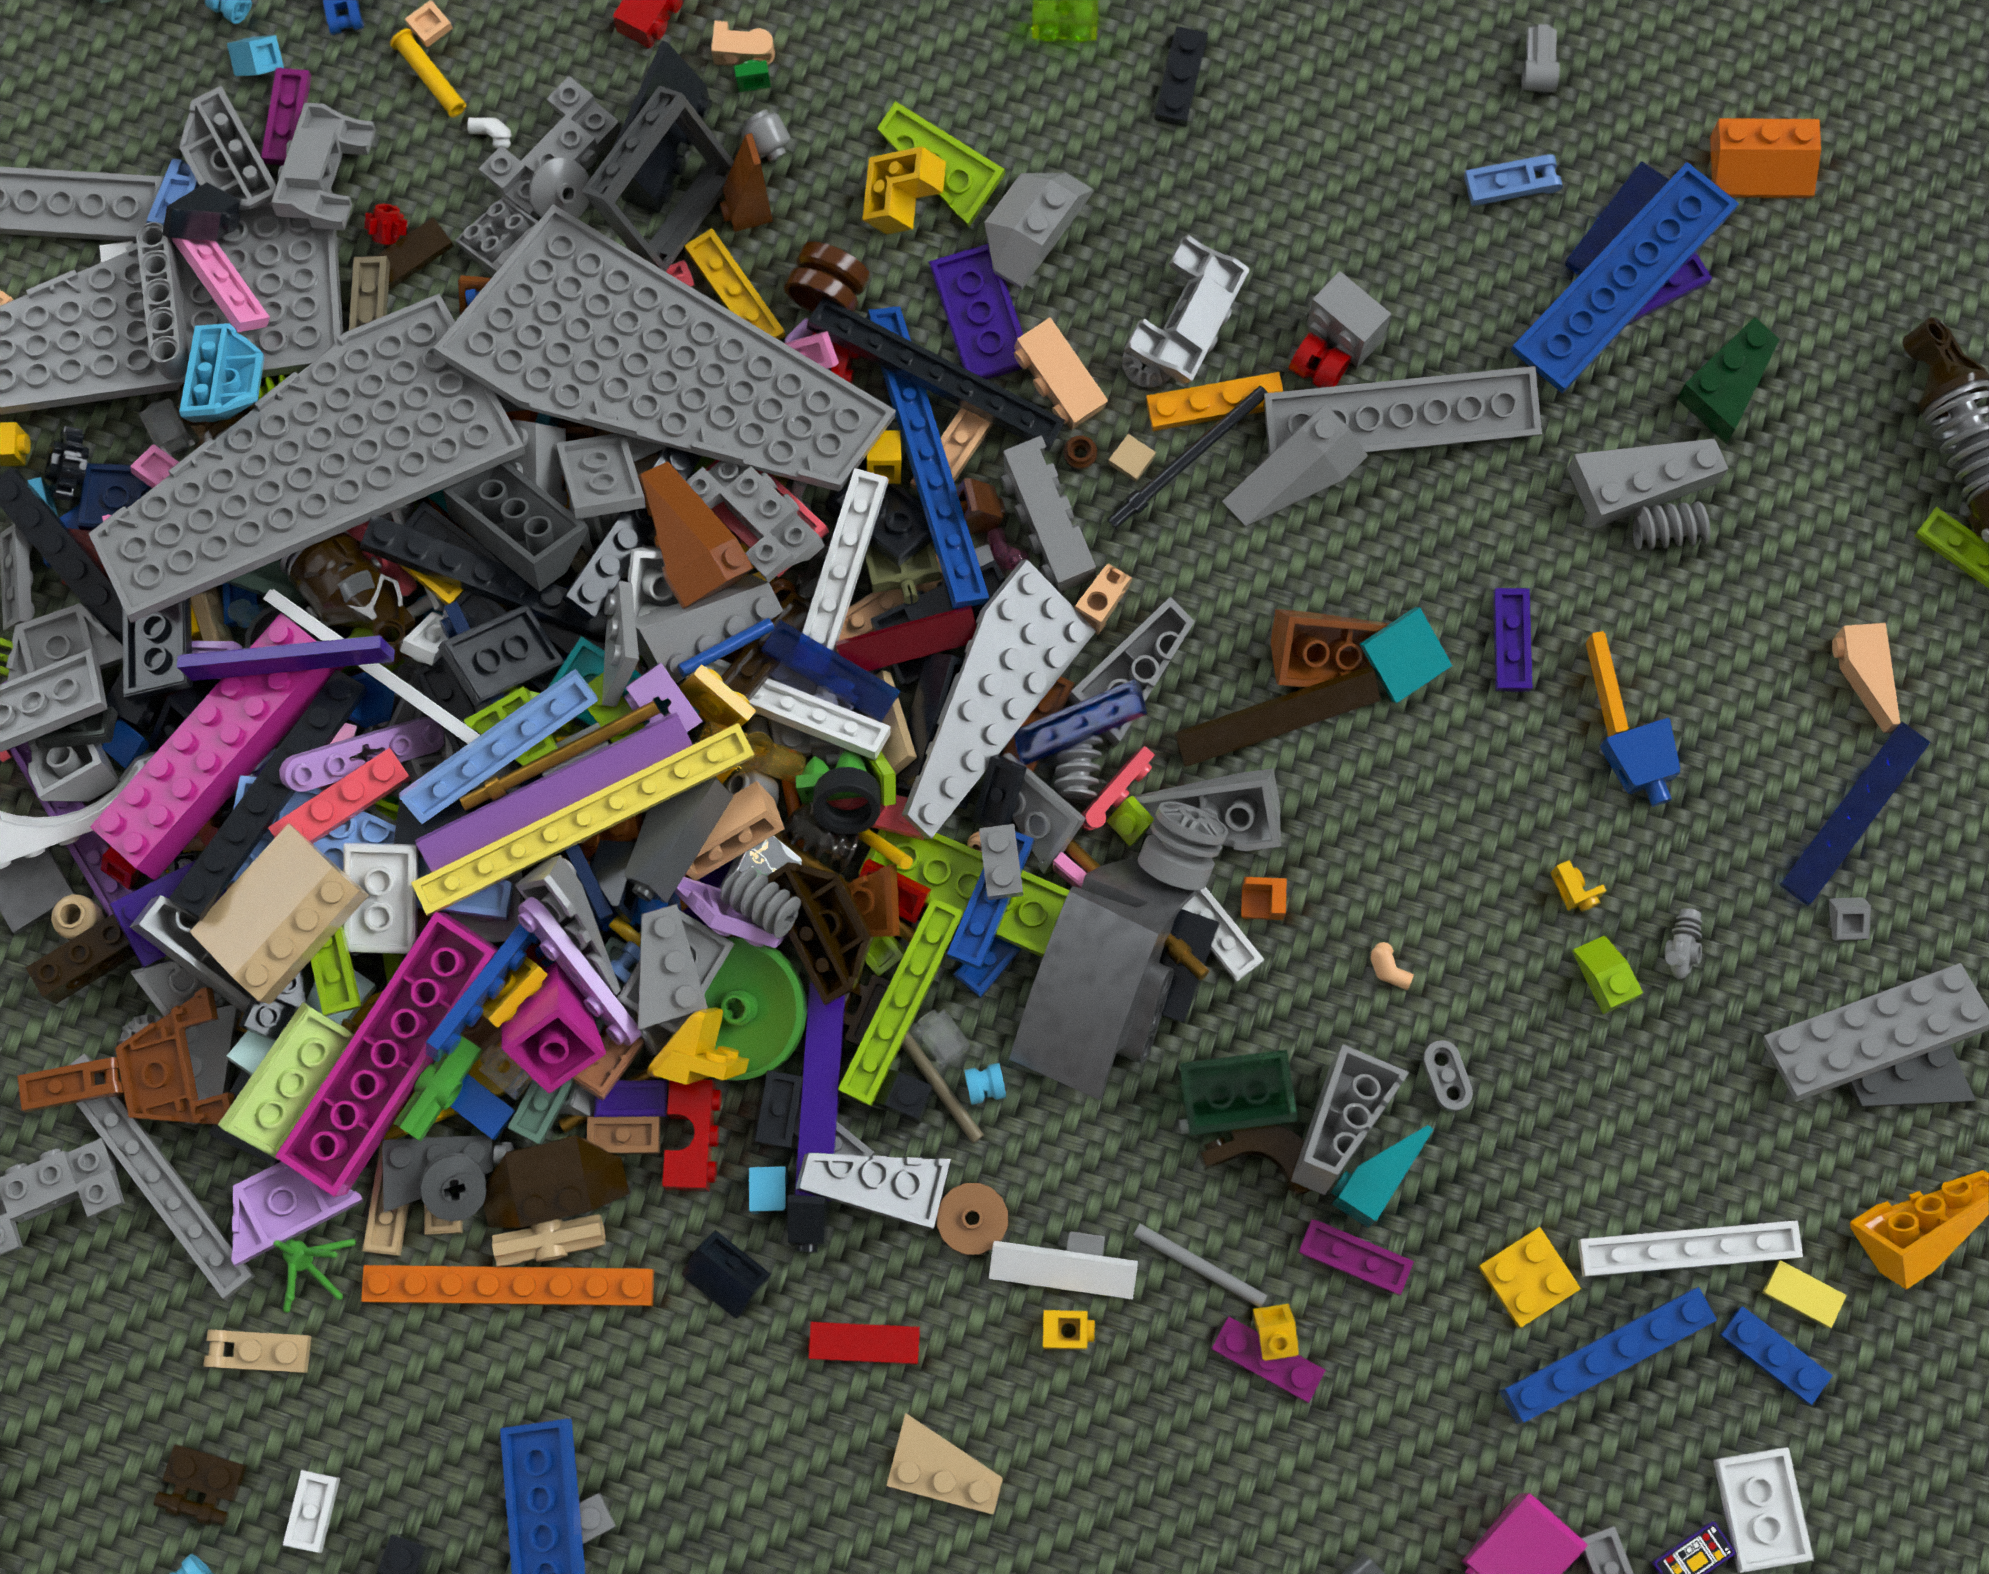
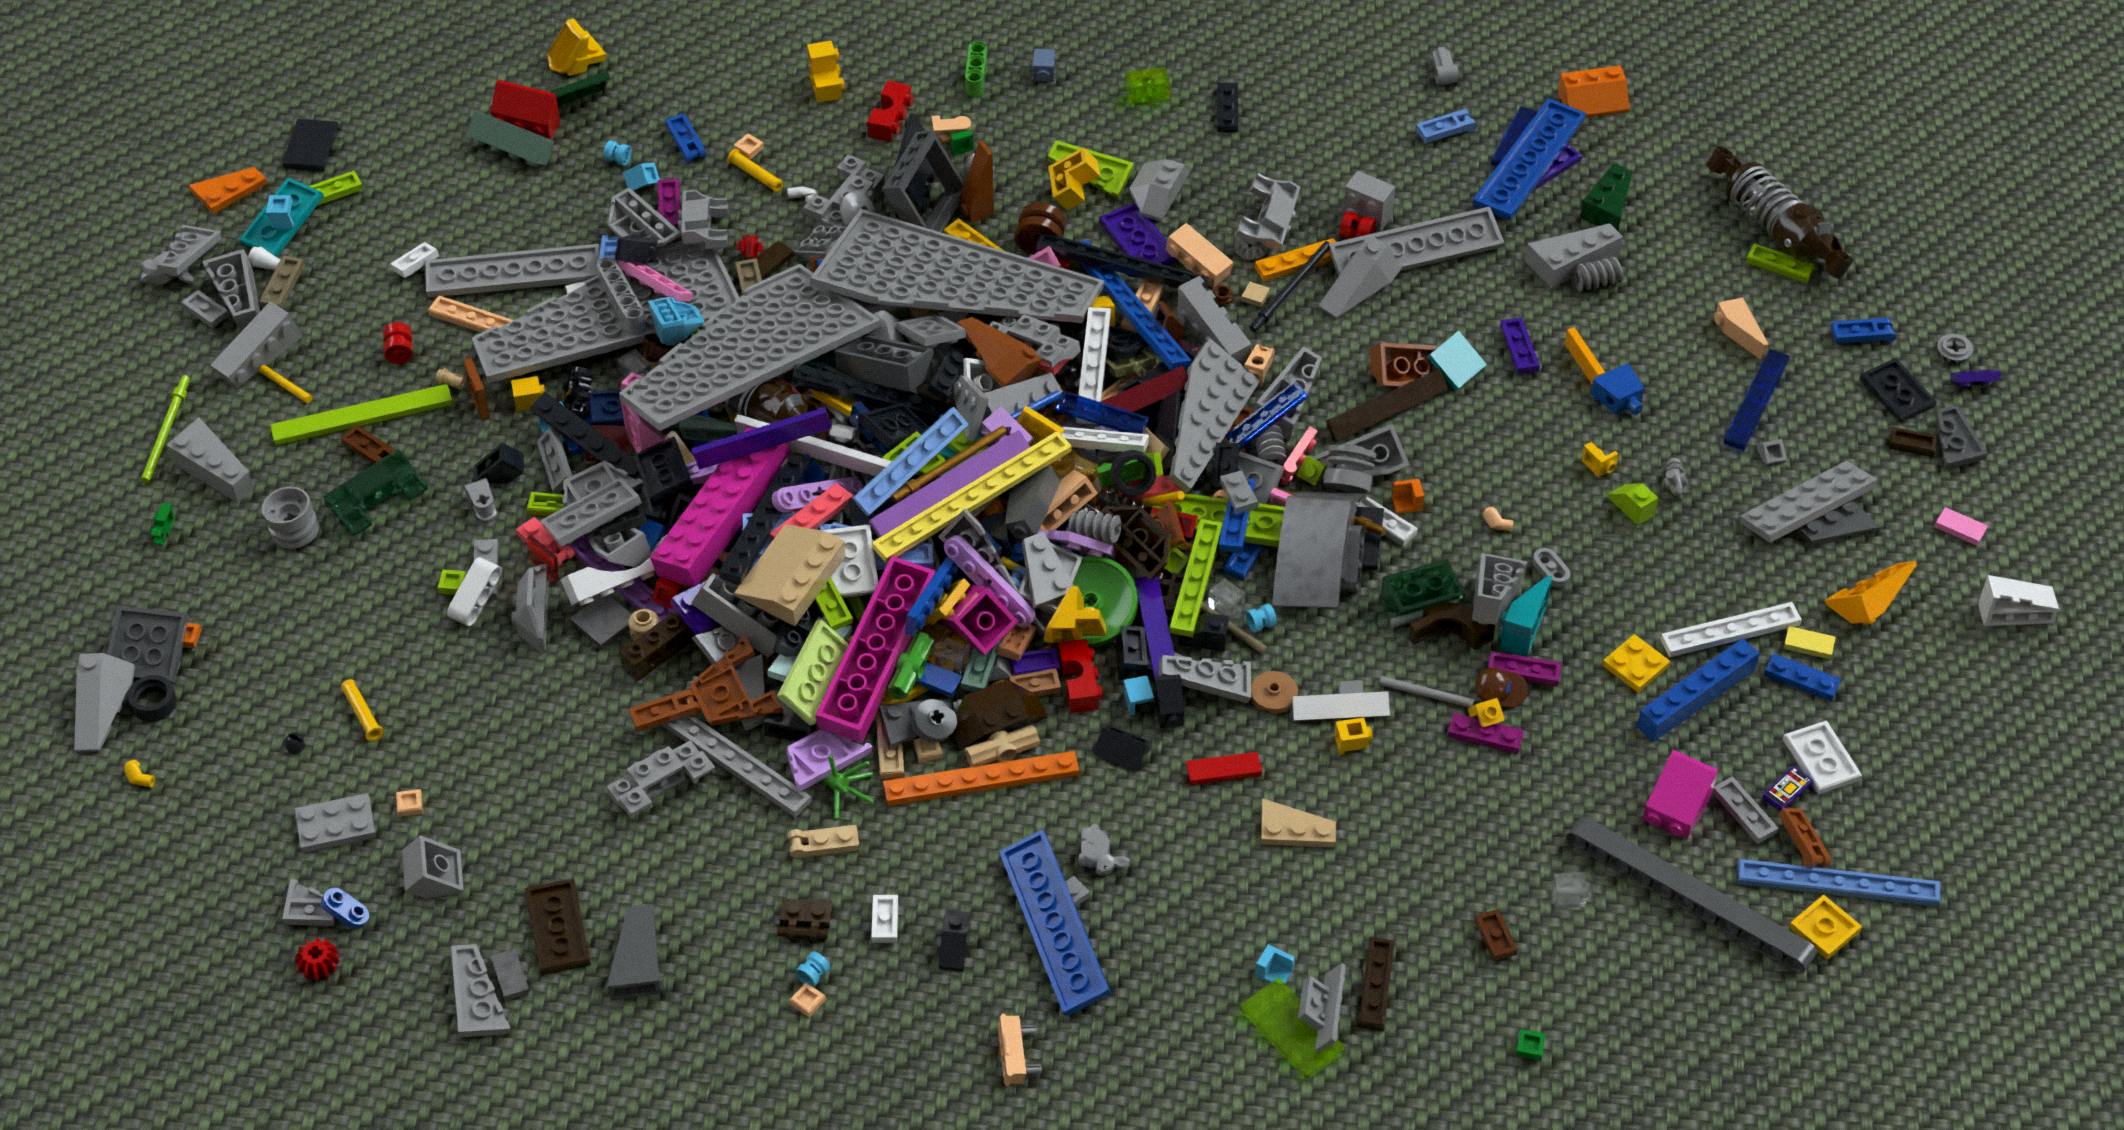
camera: 15 degrees left, 25 degrees down
none -> light grey animal [1078,824,1130,876]
none -> reddish brown cap [1475,668,1528,708]

